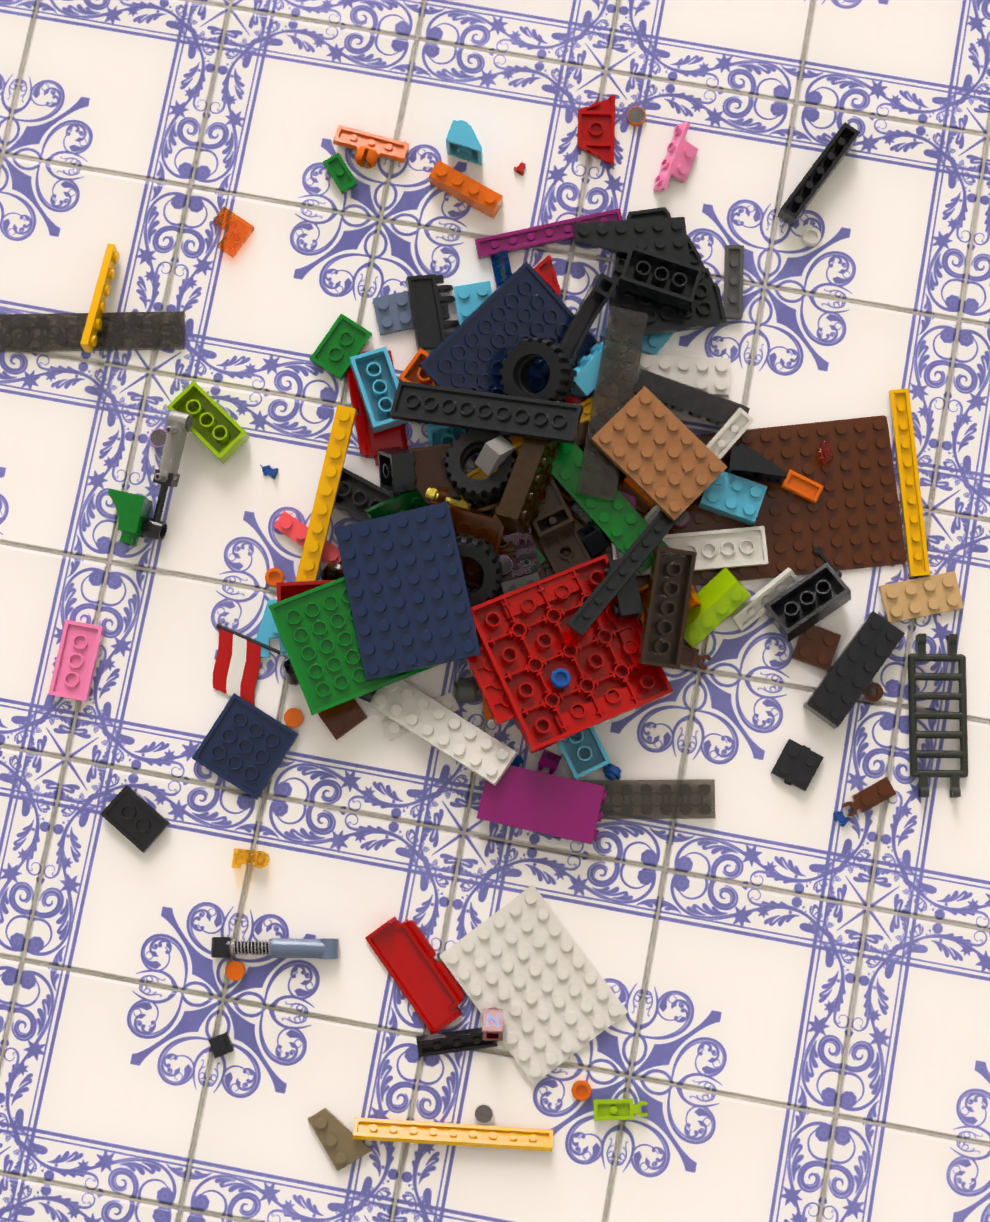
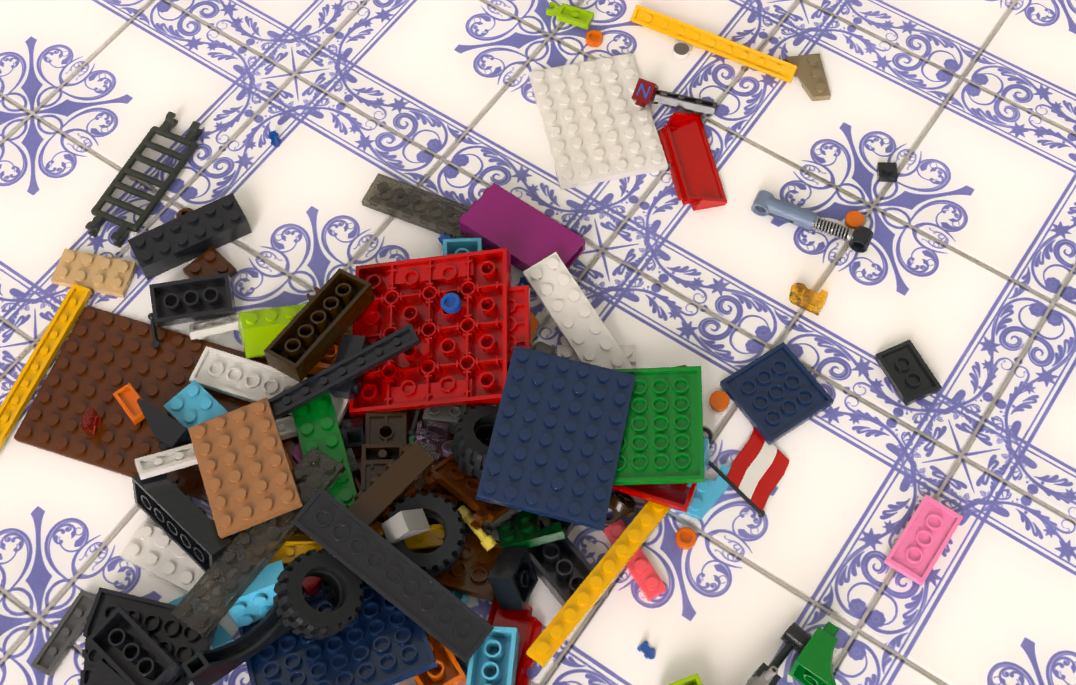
camera: 160 degrees left, 20 degrees down
black plate [771,739,824,792] -> none
reddish brown plate [842,777,896,817] -> none

